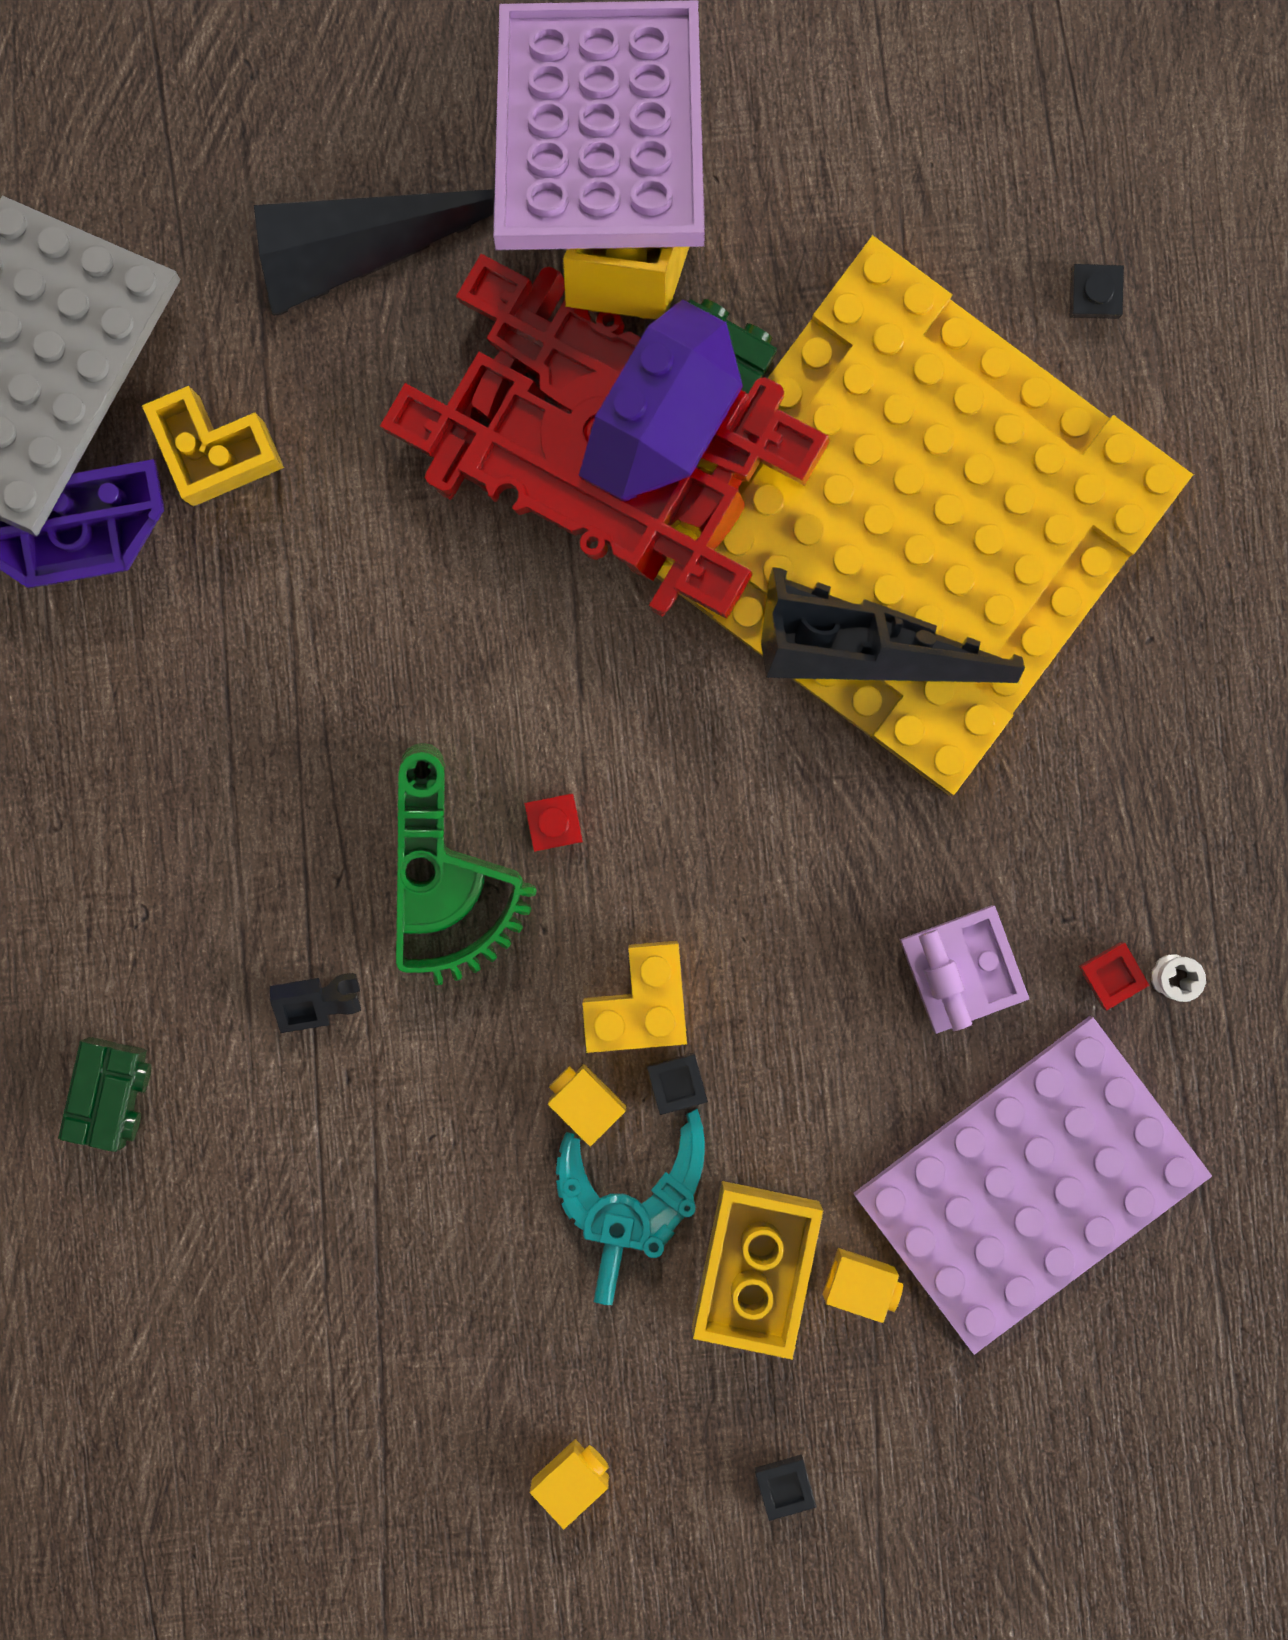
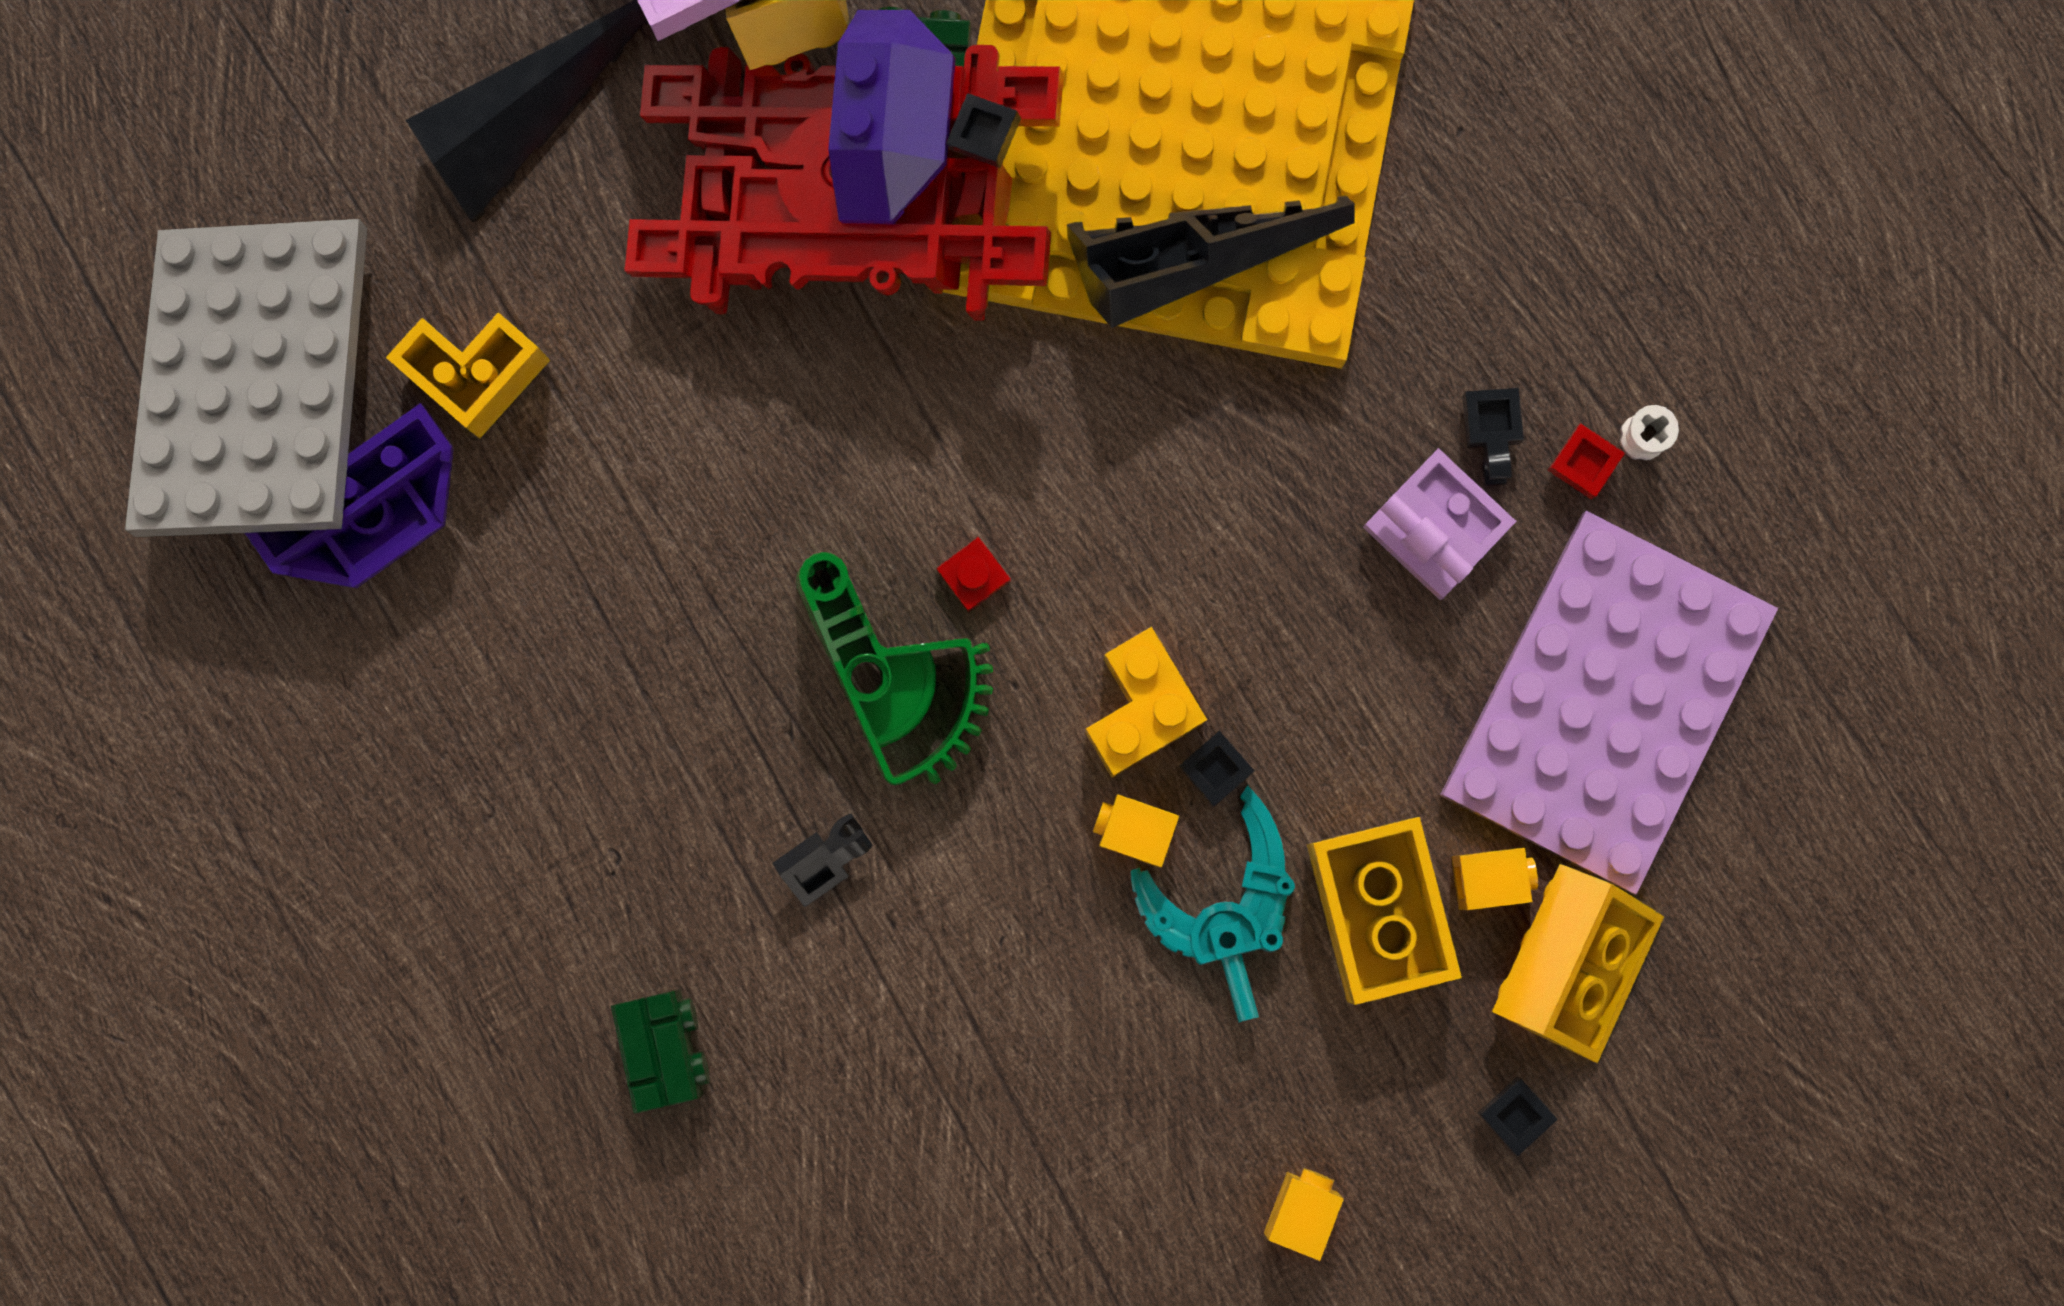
camera: 20 degrees left, 5 degrees down
none -> black plate [946,93,1021,168]
none -> black plate [1462,388,1524,486]
none -> yellow slope [1492,864,1664,1064]

